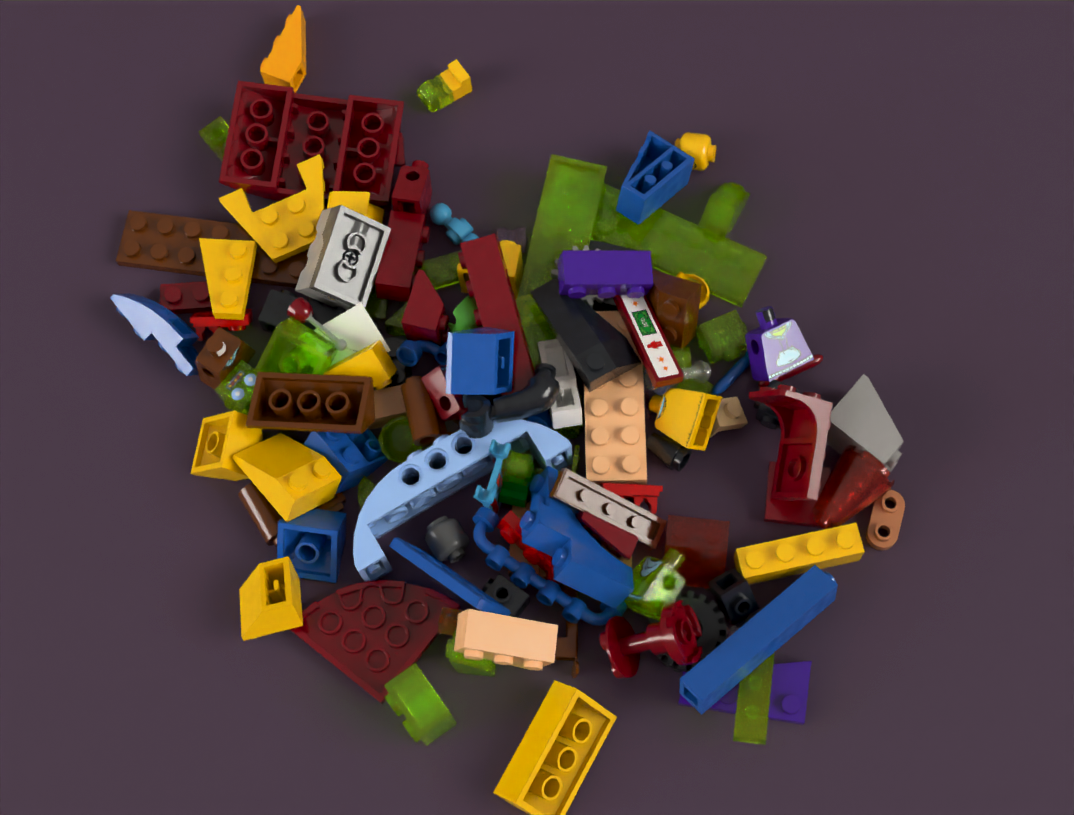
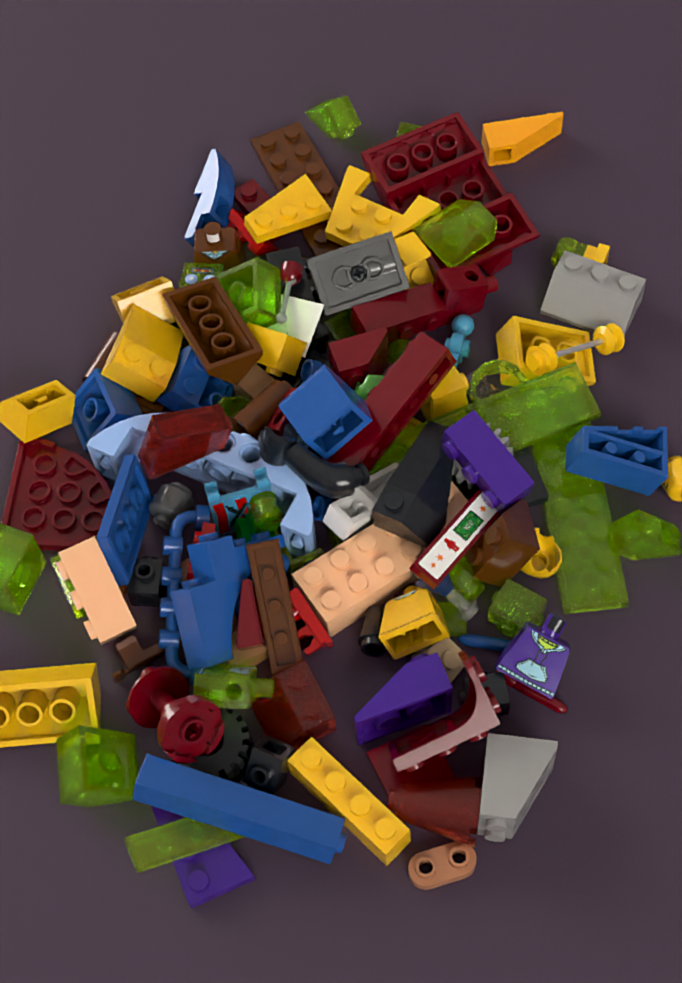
camera: 55 degrees right, 10 degrees down
none -> clear neon green slope [56,725,138,807]
none -> clear red slope [138,404,233,479]
none -> clear neon green slope [306,95,361,140]
none -> dark purple slope [354,652,453,746]
none -> clear neon green slope [414,199,498,268]
none -> clear neon green helmet [470,360,527,411]
none -> yellow slope [496,316,596,389]
none -> yellow axle [525,323,625,376]
none -> light grey slope [540,250,647,336]

